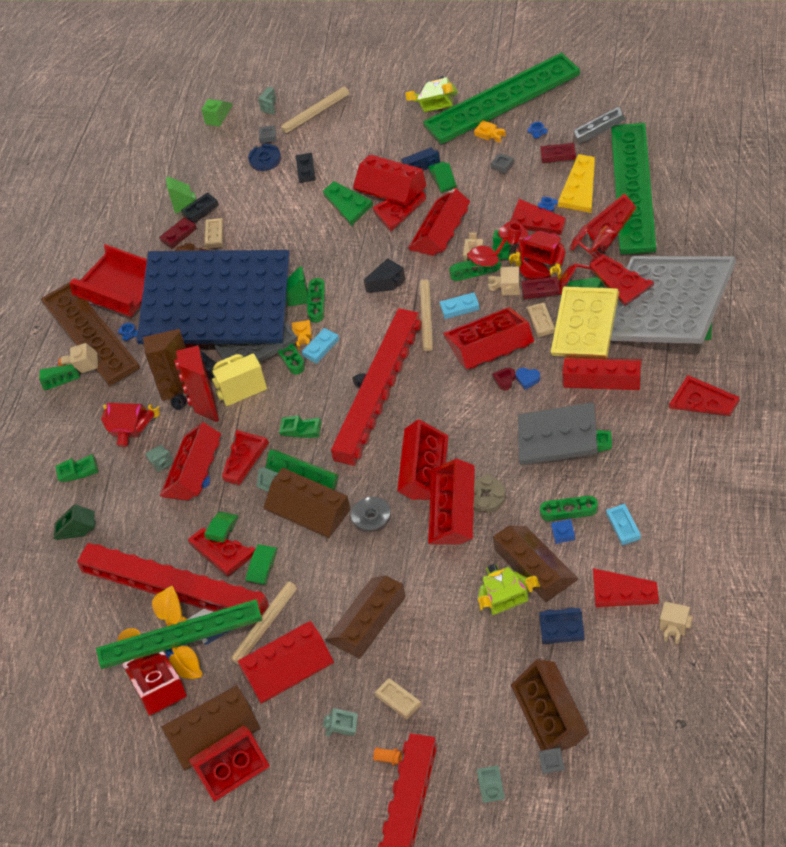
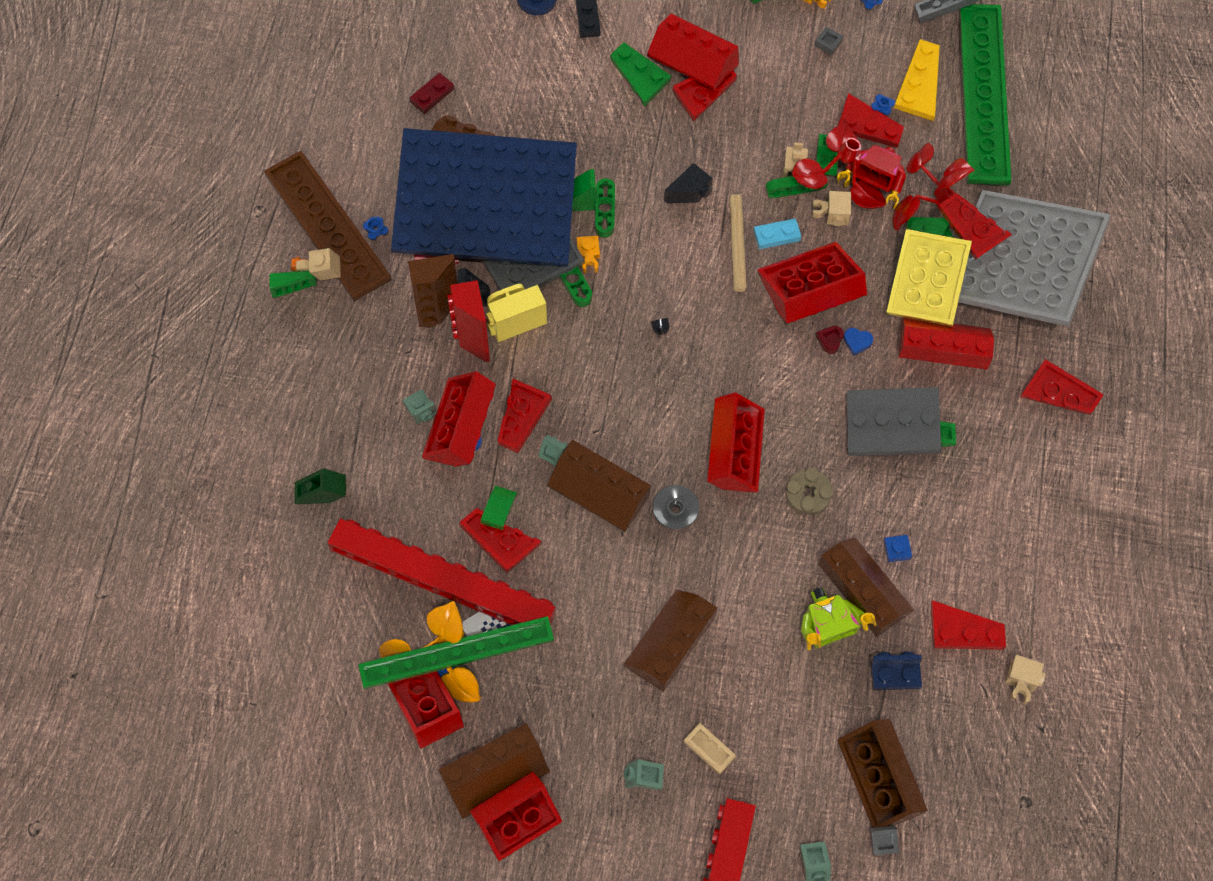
camera: 10 degrees left, 15 degrees up
green slope [55,454,99,482] -> none
red panel [69,244,147,317] -> none
red torso [101,403,160,447] -> none
bright green slope [166,177,196,213] -> none
black hinge [170,394,187,410] -> none
black plate [181,192,219,223] -> none
tan plate [204,218,224,248] -> none
tan axle [231,582,297,665] -> none
red slope [237,620,334,704] -> none
green slope [245,544,278,585] -> none
green plate [265,449,339,490] -> none
green slope [279,415,322,438] -> none
medium azure plate [302,328,339,364] -> none
red brick [331,308,422,466] -> none
orange pin [373,747,402,766] -> none
dark blue bracket [401,147,440,171] -> none
red slope [408,188,471,256] -> none
green slope [428,161,457,193] -> none
red slope [428,458,475,545] -> none
dark red plate [521,277,560,299] -> none
tan plate [527,303,555,337] -> none
dark red plate [540,143,576,163] -> none
green beam [540,496,598,521] -> none
red wing [586,193,637,253] -> none
medium azure plate [606,504,641,545] -> none

